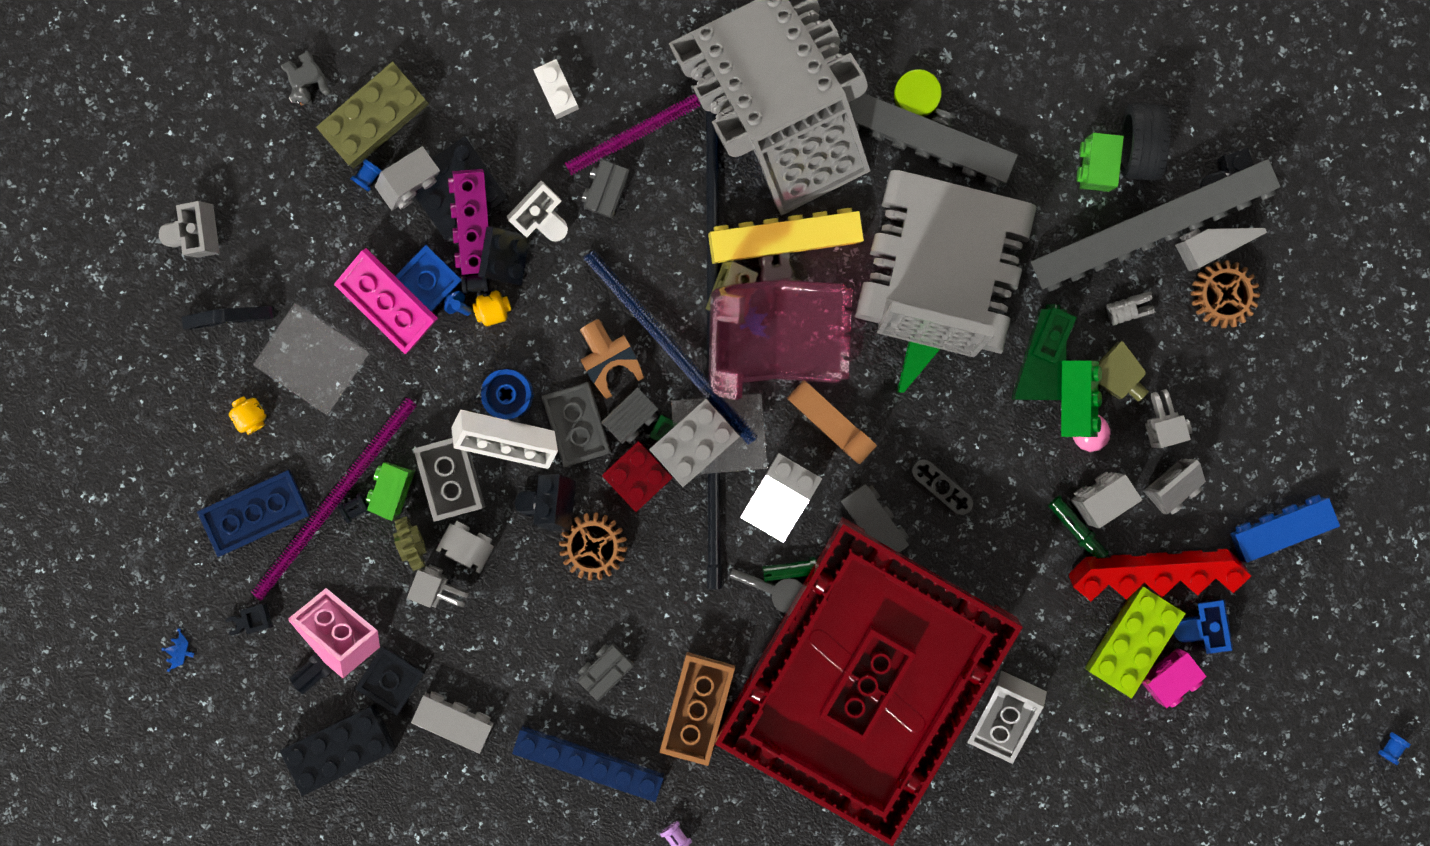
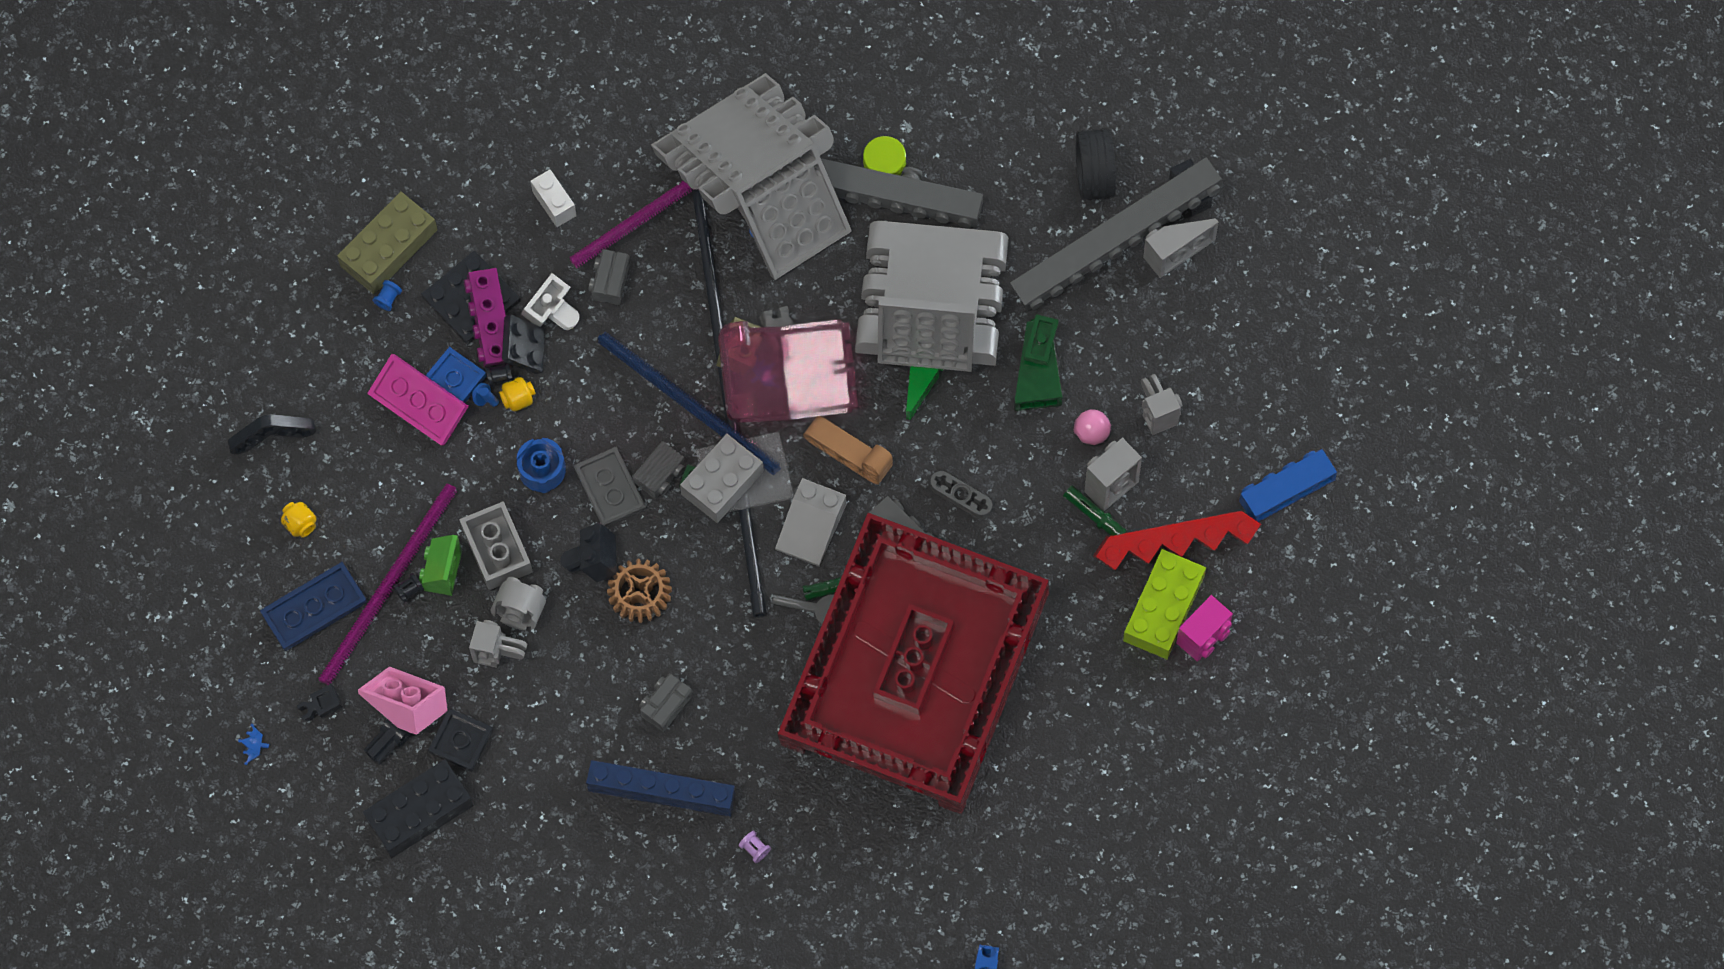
camera: 10 degrees left, 20 degrees down
light grey brick [159,201,220,258] -> none
clear piece [253,303,370,415] -> none
dark grey animal [281,51,330,105] -> none
light grey brick [374,146,440,211] -> none
olive gear [393,516,427,571] -> none
light grey brick [411,691,494,754] -> none
white brick [452,409,558,469] -> none
medium nougat connector [580,319,644,399] -> none
dark red brick [602,441,673,512] -> none
medium nougat brick [659,652,735,766] -> none
light yellow brick [708,208,864,264] -> none
light grey slope [967,671,1047,764] -> none
green brick [1061,361,1102,437] -> none
bright green brick [1076,133,1124,192] -> none
olive torso [1098,341,1149,402] -> none
light grey hinge [1106,291,1155,326] -> none
light grey slope [1143,458,1206,514] -> none
blue brick [1174,599,1233,654] -> none
medium nougat gear [1191,260,1260,328] -> none
blue bush [1378,732,1411,765] -> none

